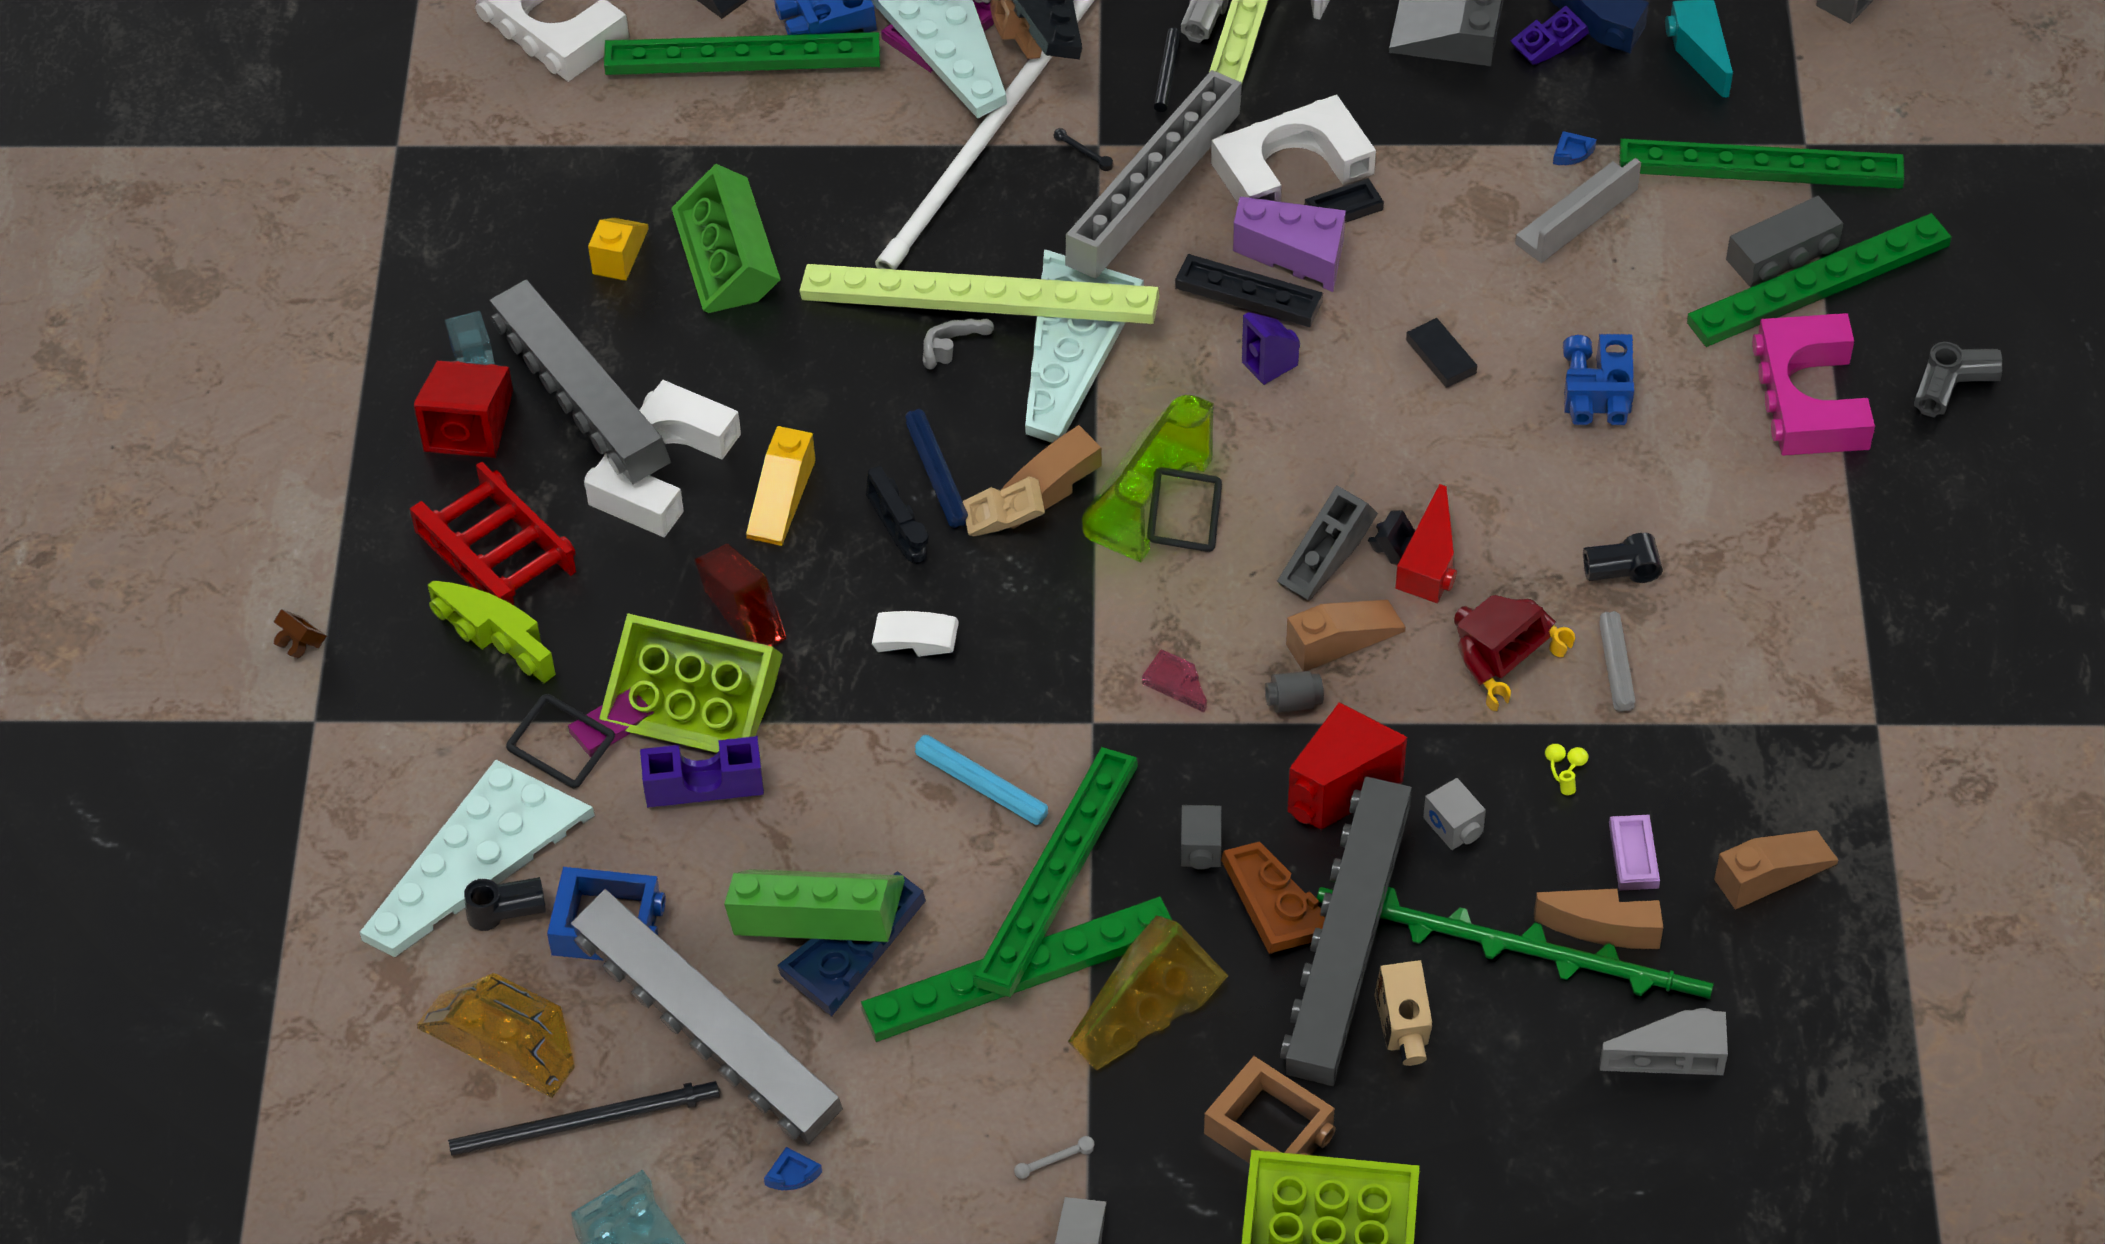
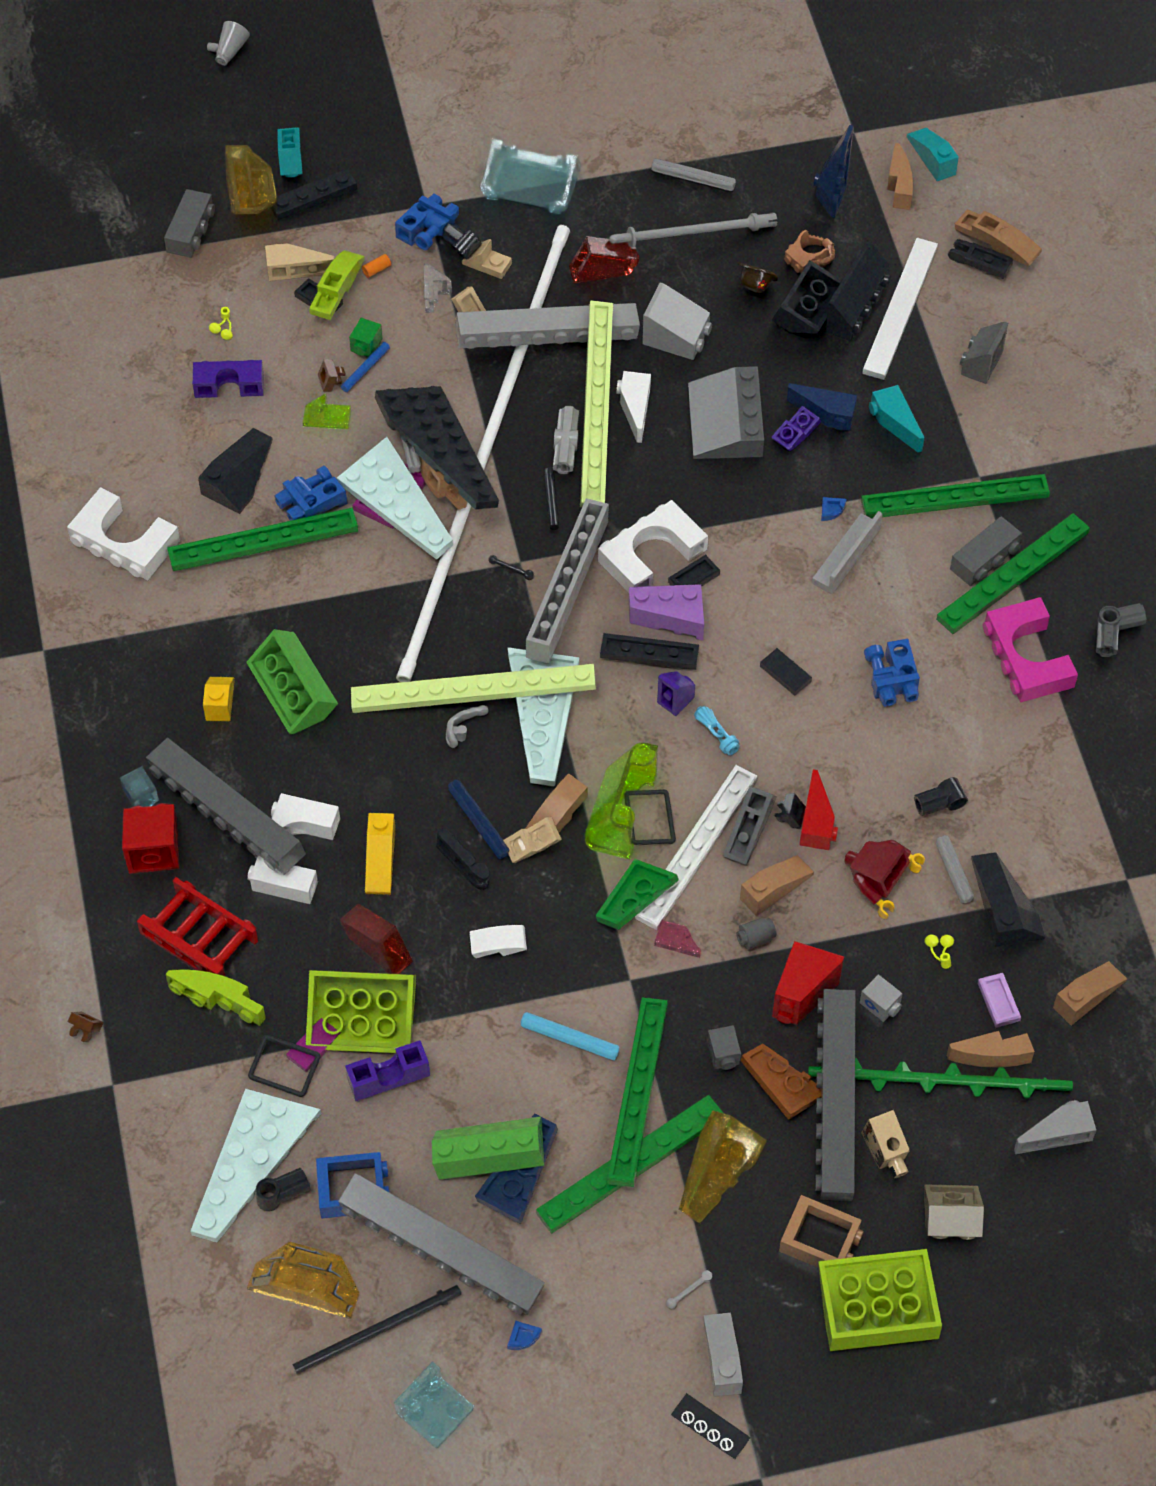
camera: 15 degrees left, 5 degrees up
none -> green wing [596,859,679,930]
none -> white tile [635,765,757,930]
none -> medium azure piece [694,706,740,755]
none -> slope [924,1185,984,1240]
none -> black wedge [971,852,1045,946]

